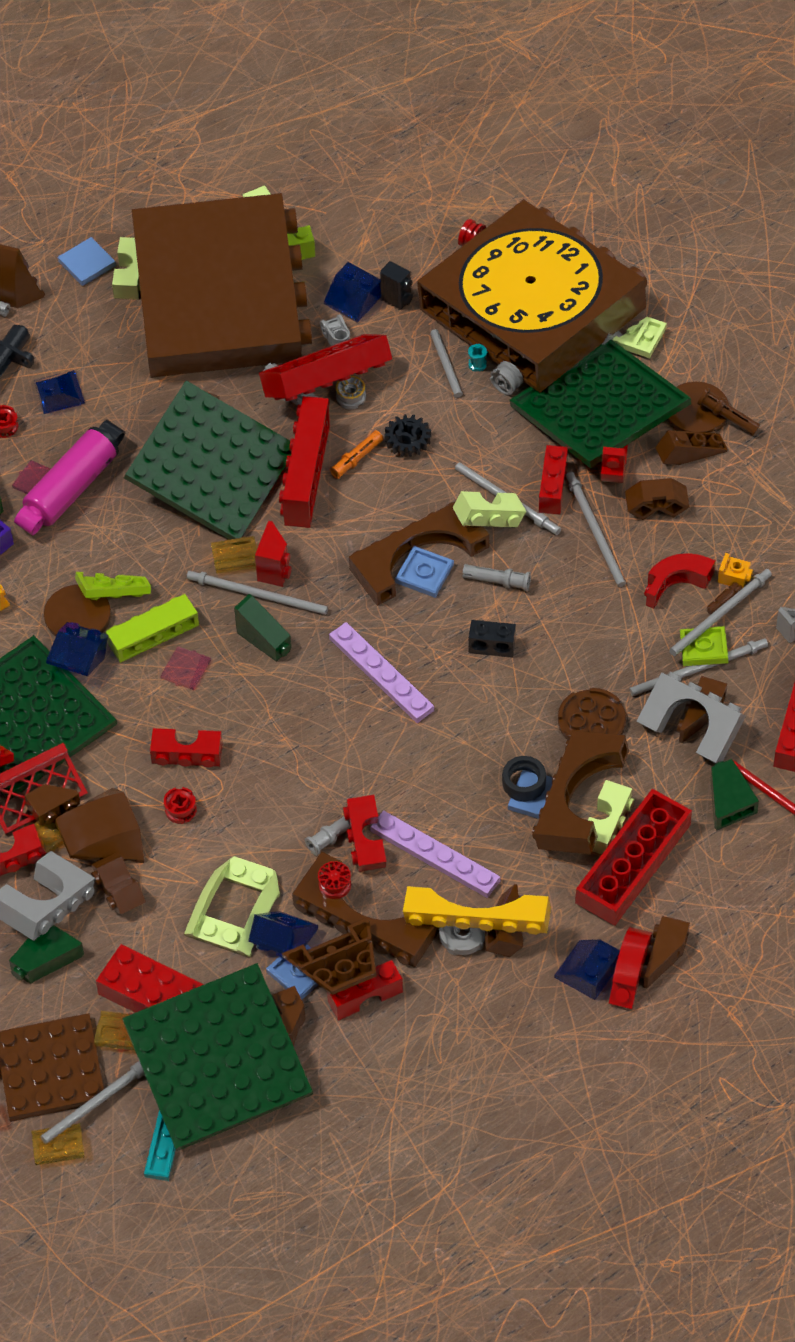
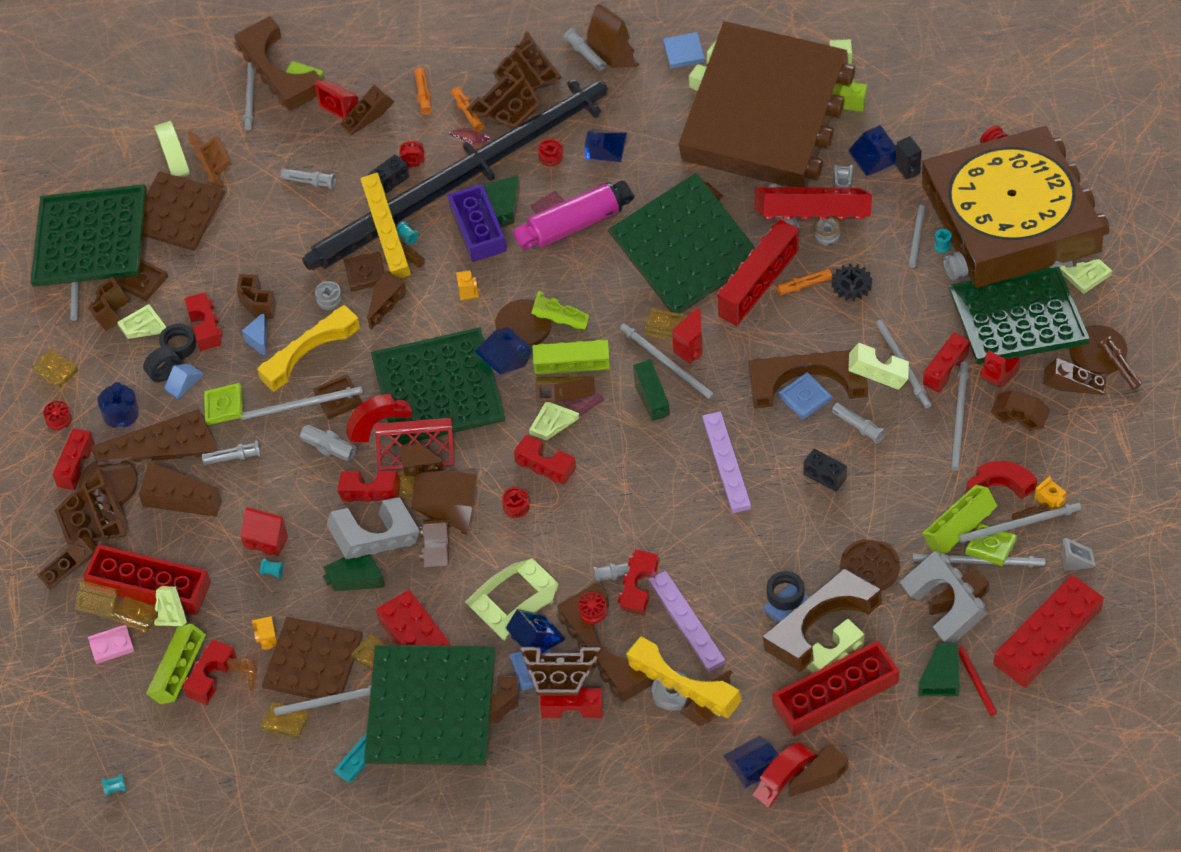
camera: 30 degrees right, 0 degrees up
none -> yellowish green wing [529,402,579,440]
none -> reddish brown slope [535,376,595,402]
none -> lime brick [922,485,997,554]

